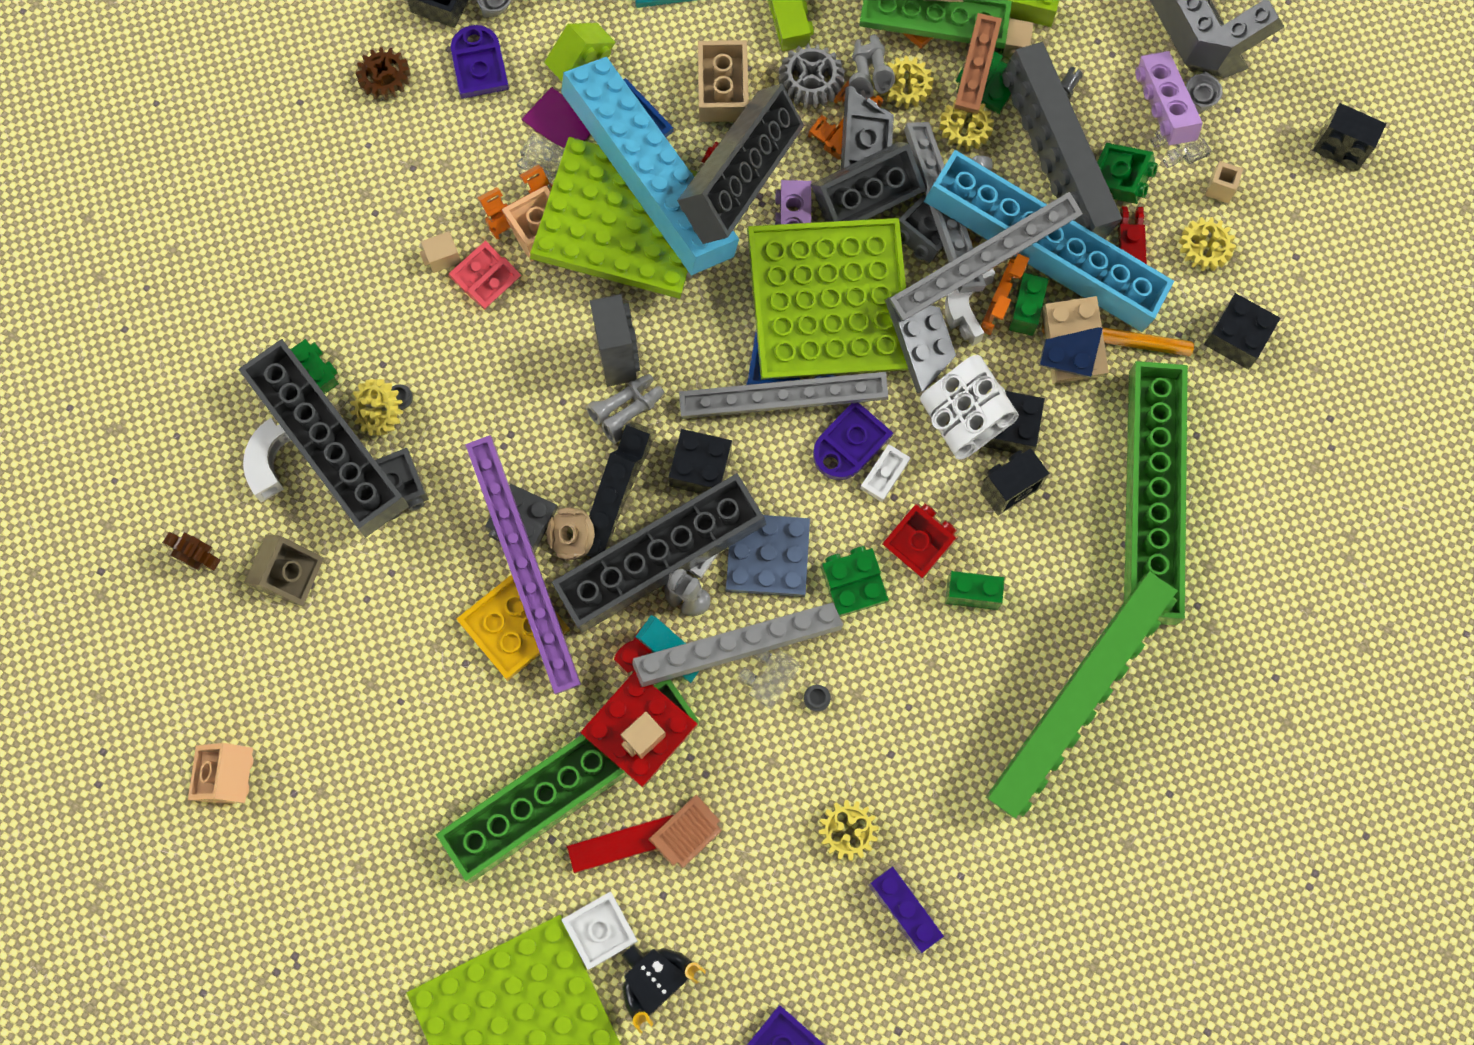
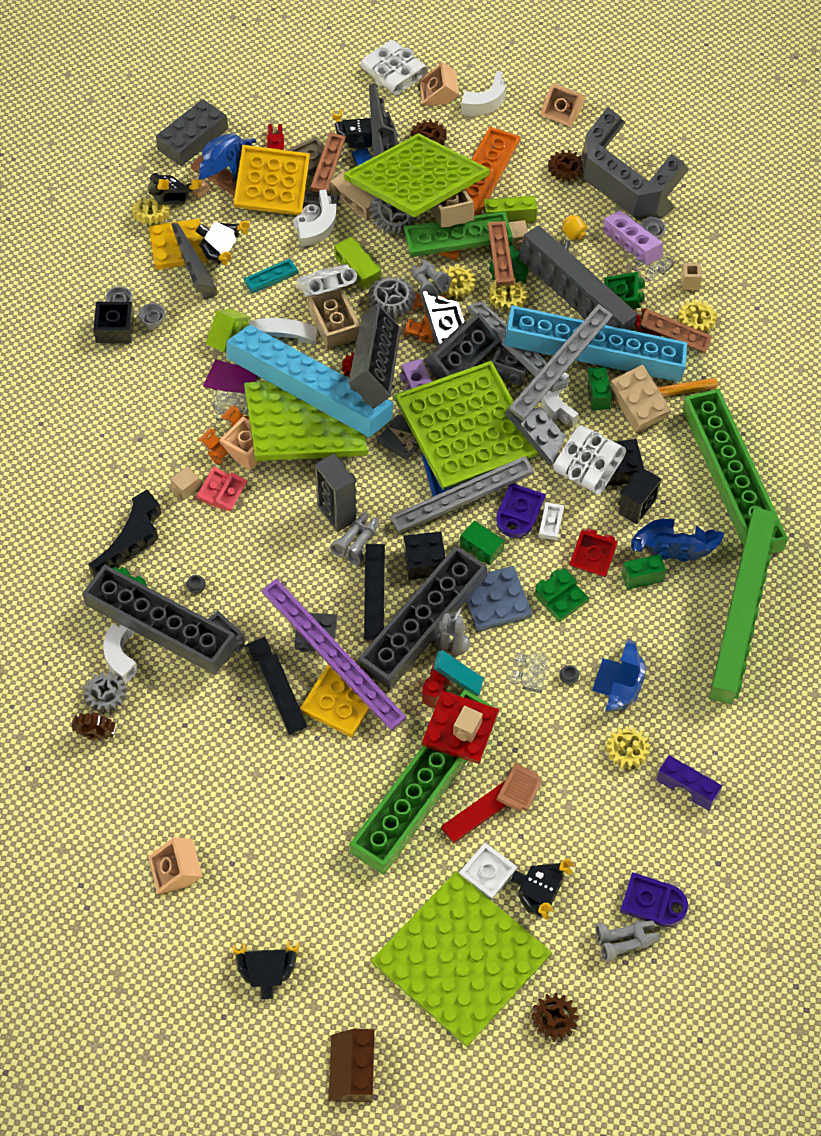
camera: 20 degrees left, 15 degrees down
dark tan slope [244,534,324,606] -> none
light yellow gear [350,379,403,436] -> none
reddish brown gear [356,47,411,100] -> none
dark purple plate [451,25,509,99] -> none
tan tile [547,507,595,560] -> none
light grey plate [632,603,843,687] -> none
orange piece [981,253,1030,336] -> none
dark blue wing [1039,327,1103,378] -> none
black brick [1203,293,1281,370] -> none
black brick [1312,103,1387,171] -> none
none -> light grey gear [83,672,127,714]
none -> black arch [88,489,162,577]
none -> black torso [233,941,299,999]
none -> black arch [244,637,307,735]
none -> white slope [249,318,318,344]
none -> white connector [296,264,357,296]
none -> dark grey tile [377,415,419,460]
none -> green brick [460,520,504,565]
none -> yellow head [562,215,587,241]
none -> blue animal [592,638,647,712]
none -> blue animal [631,519,724,562]
none -> nougat plate [639,309,712,353]

